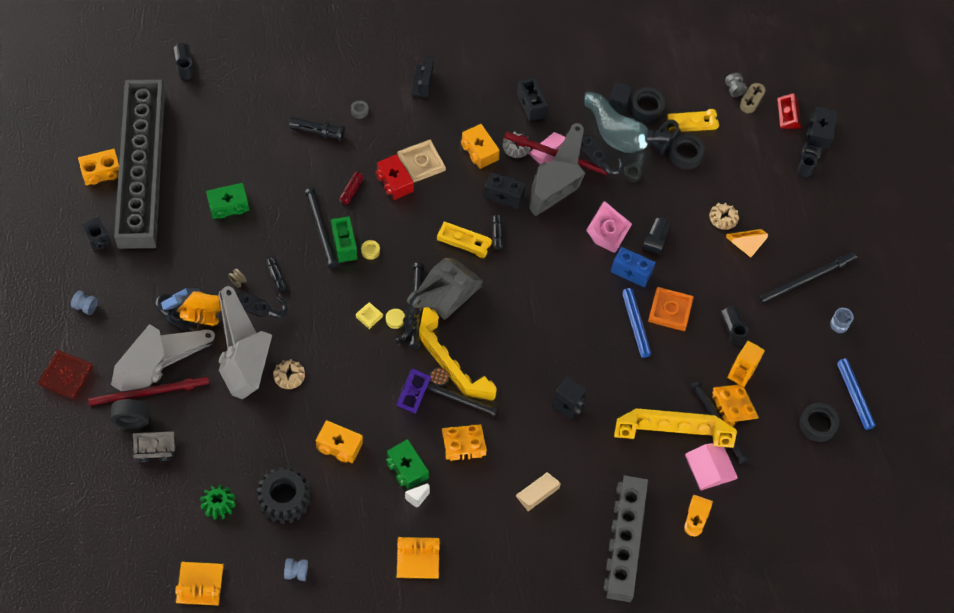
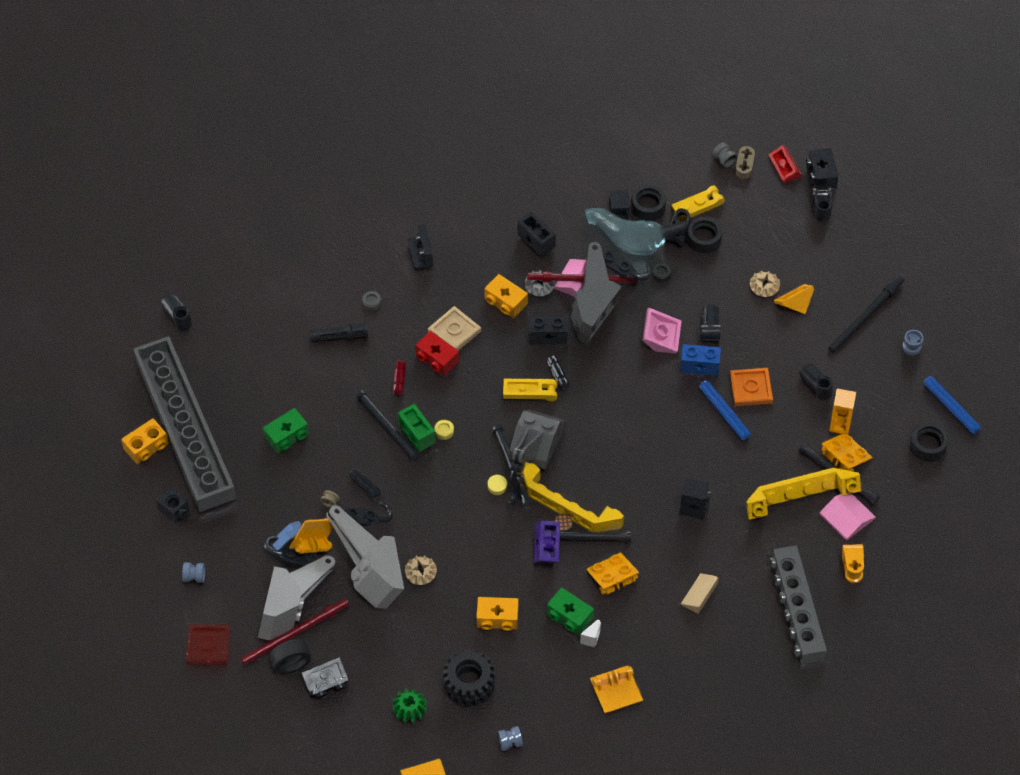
camera: 15 degrees left, 5 degrees down
light yellow tile [356,302,383,329] -> none

